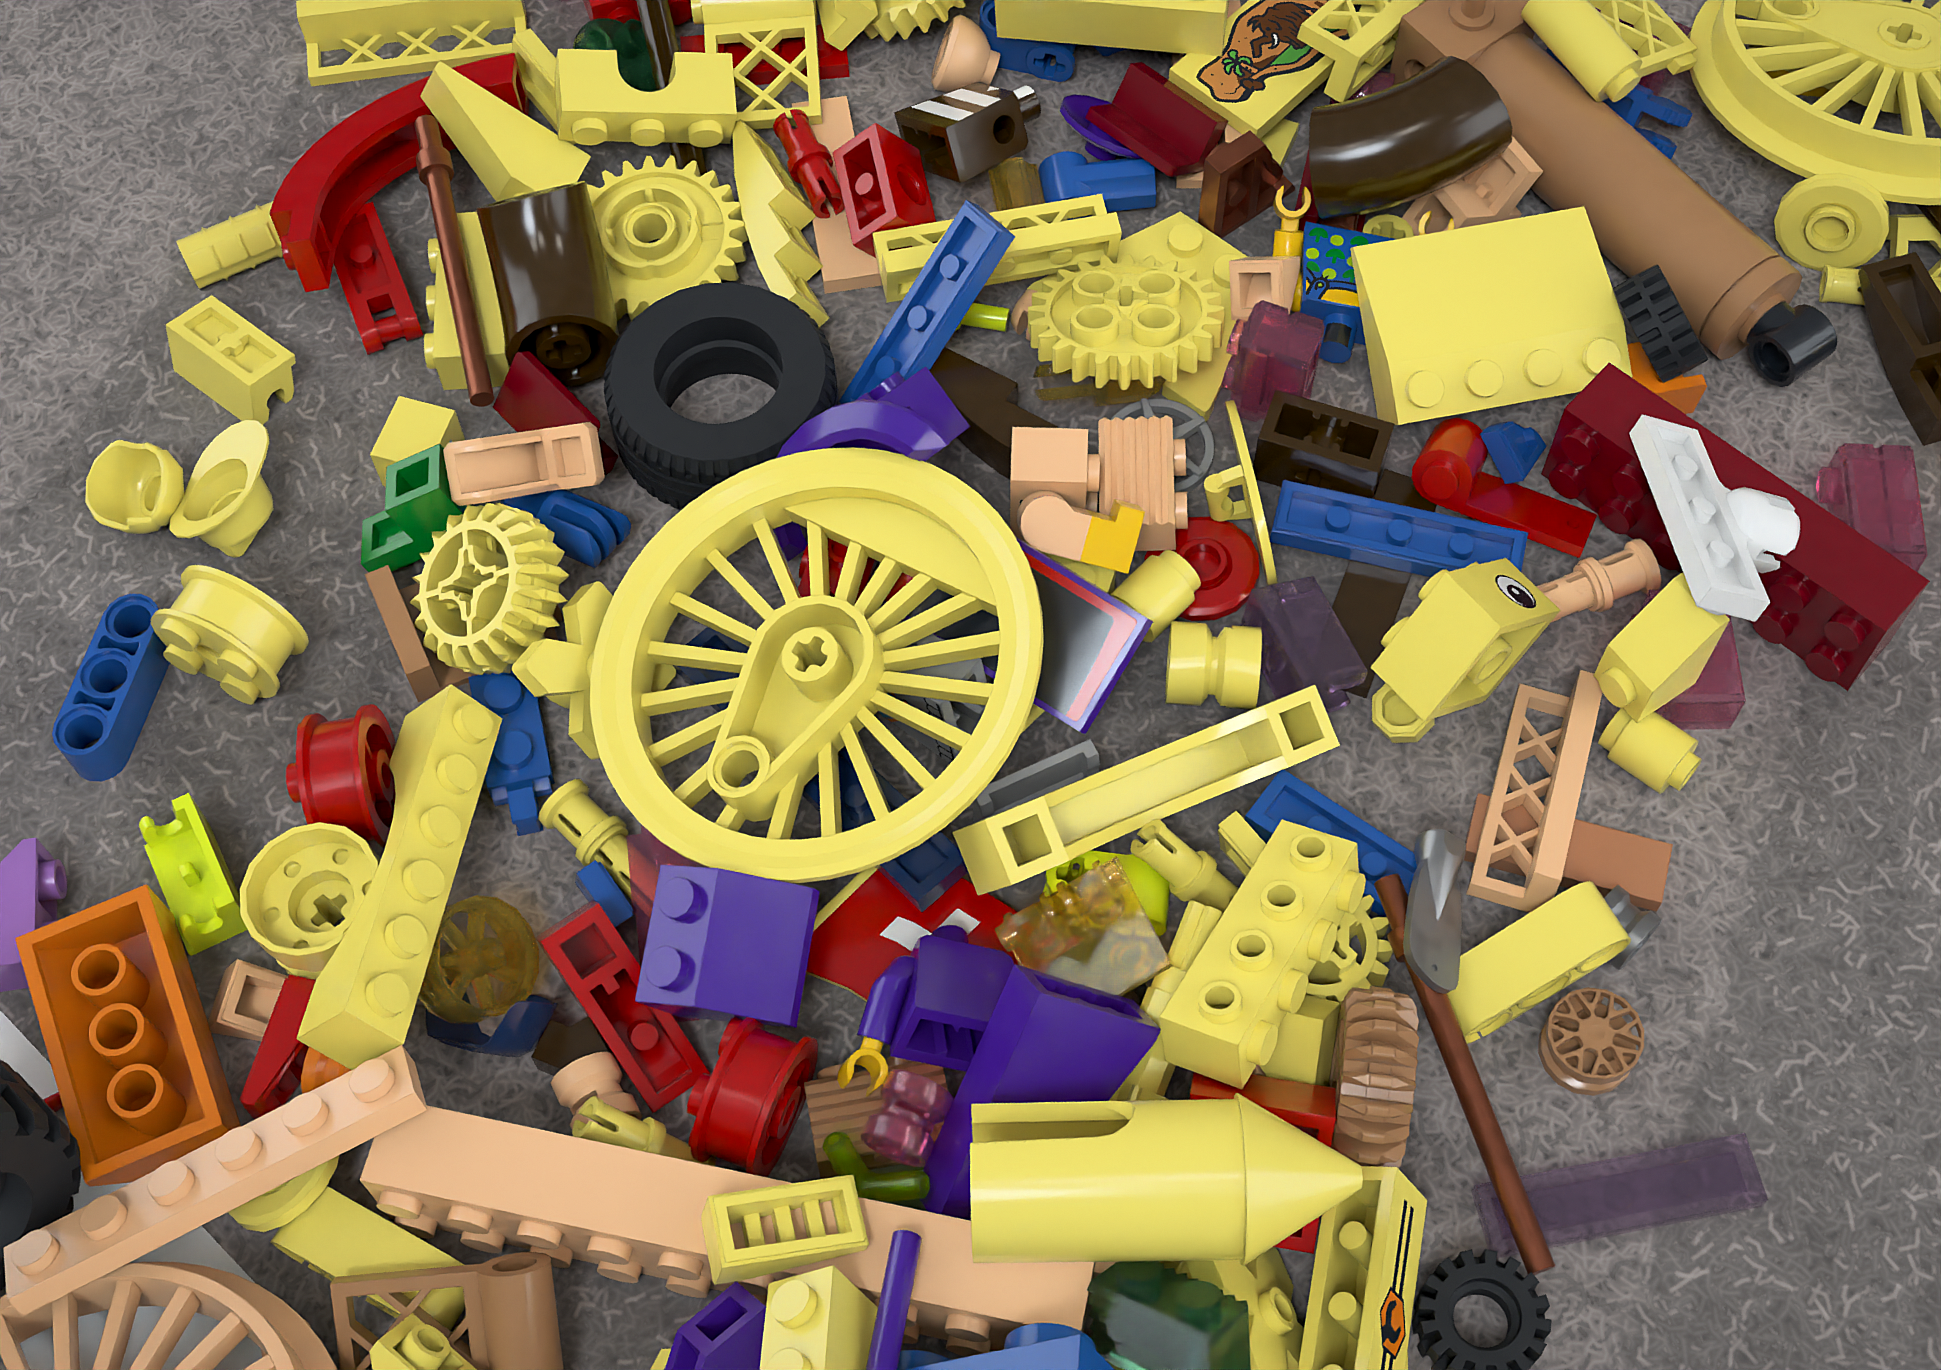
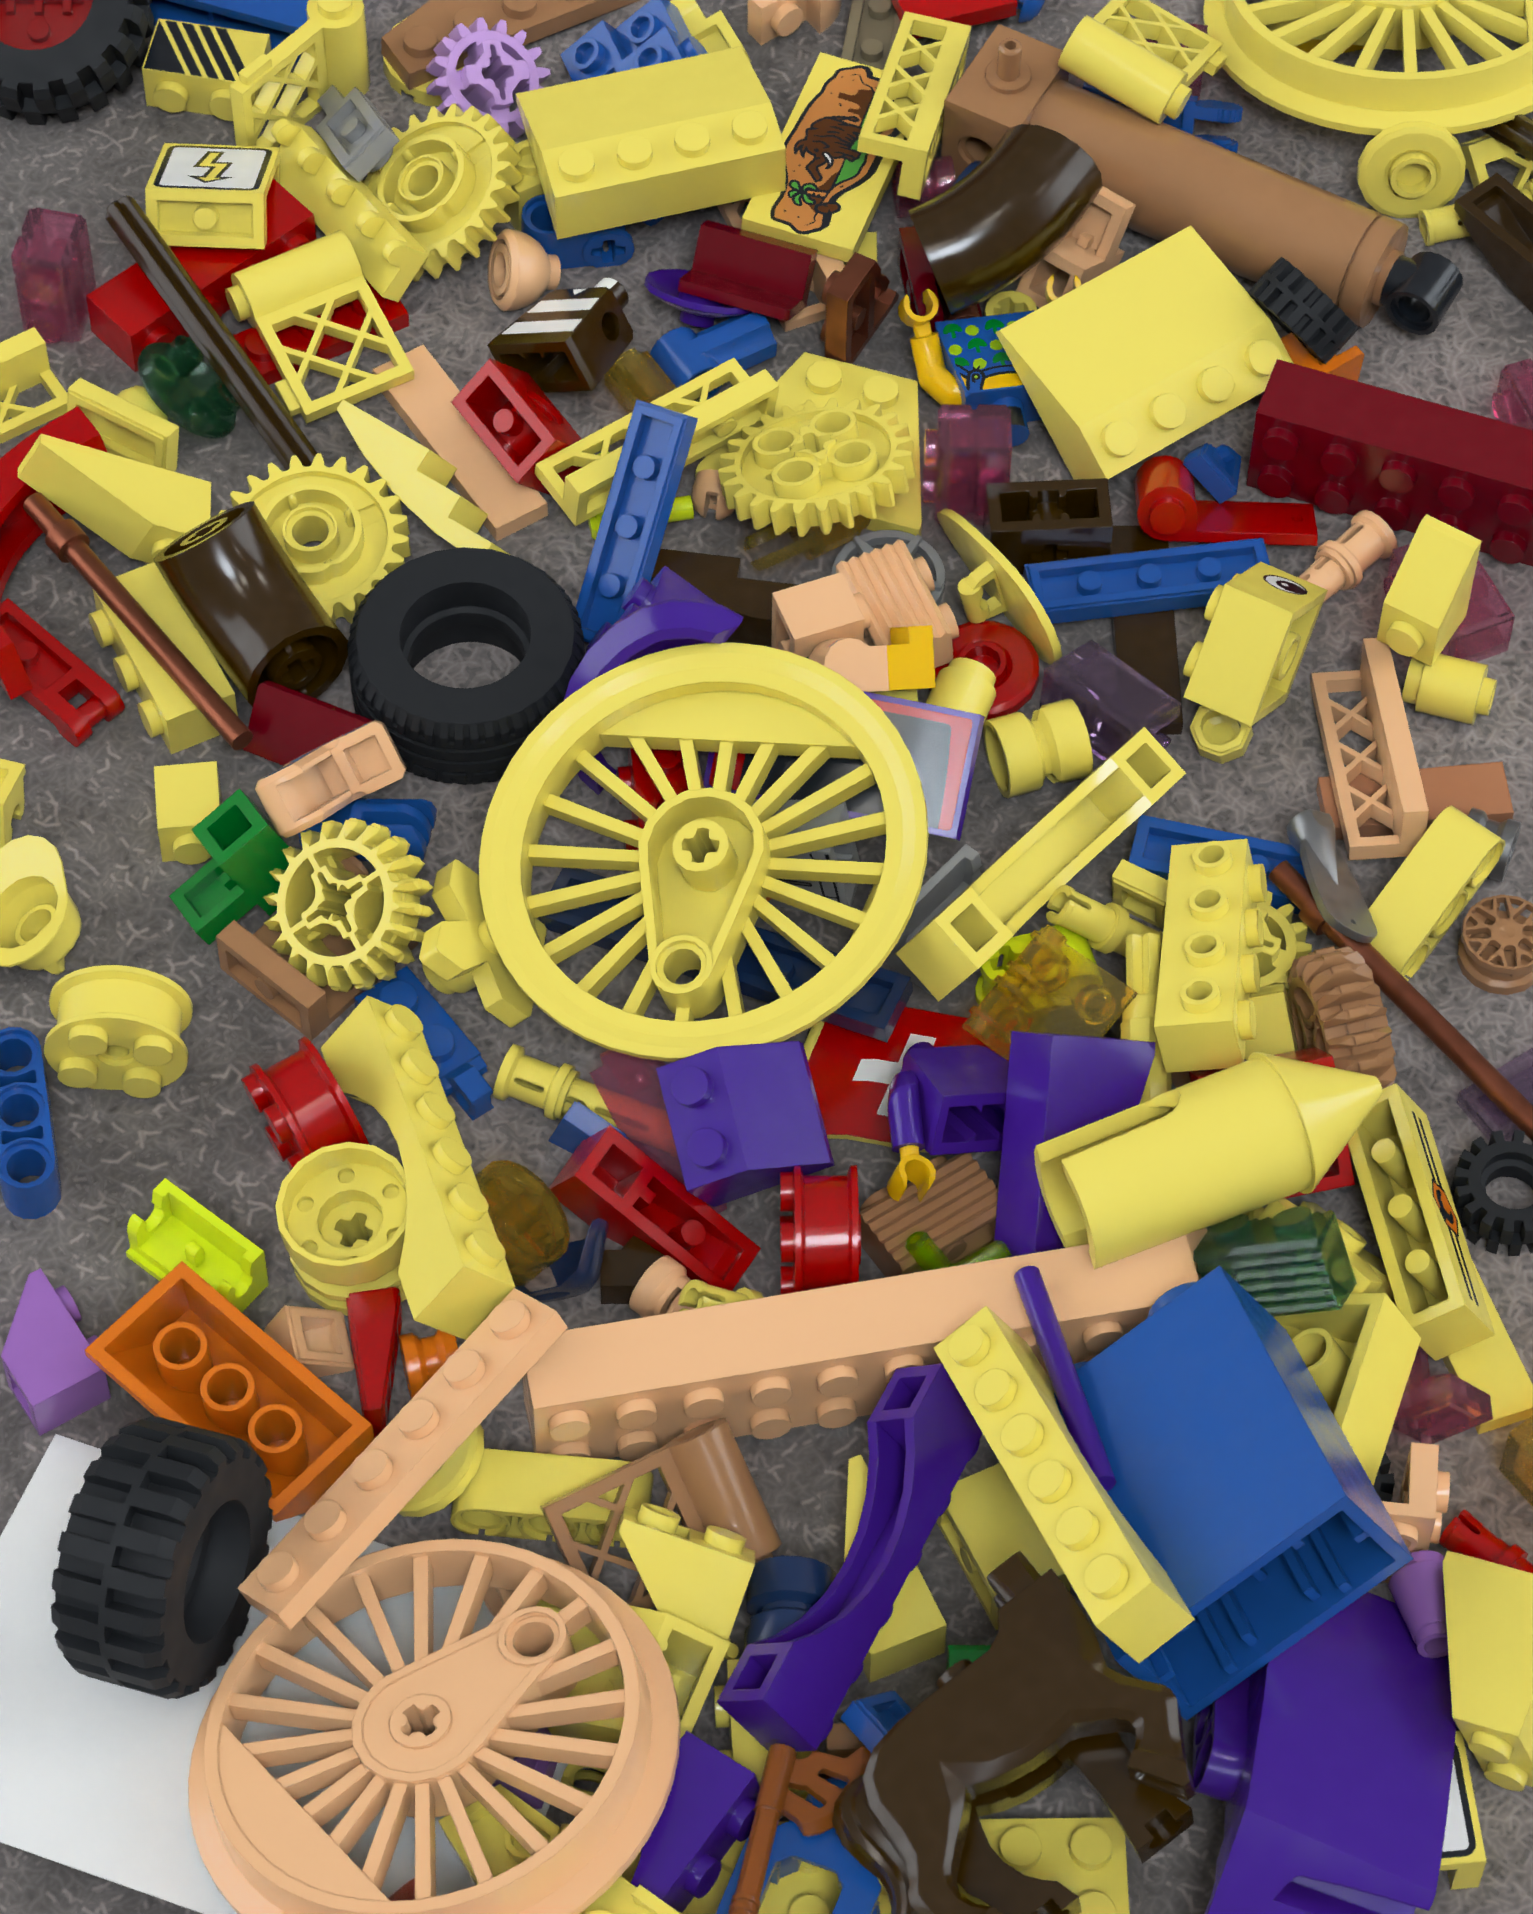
camera: 25 degrees left, 5 degrees down
light yellow arch [555,49,737,148] -> none
light yellow slope [701,1175,869,1285] -> none
red pin [773,109,845,218] -> none
clear pink wheel [860,1069,953,1167] -> none
light nougat slope [1229,256,1300,320] -> none
white plate [1629,414,1800,622] -> none

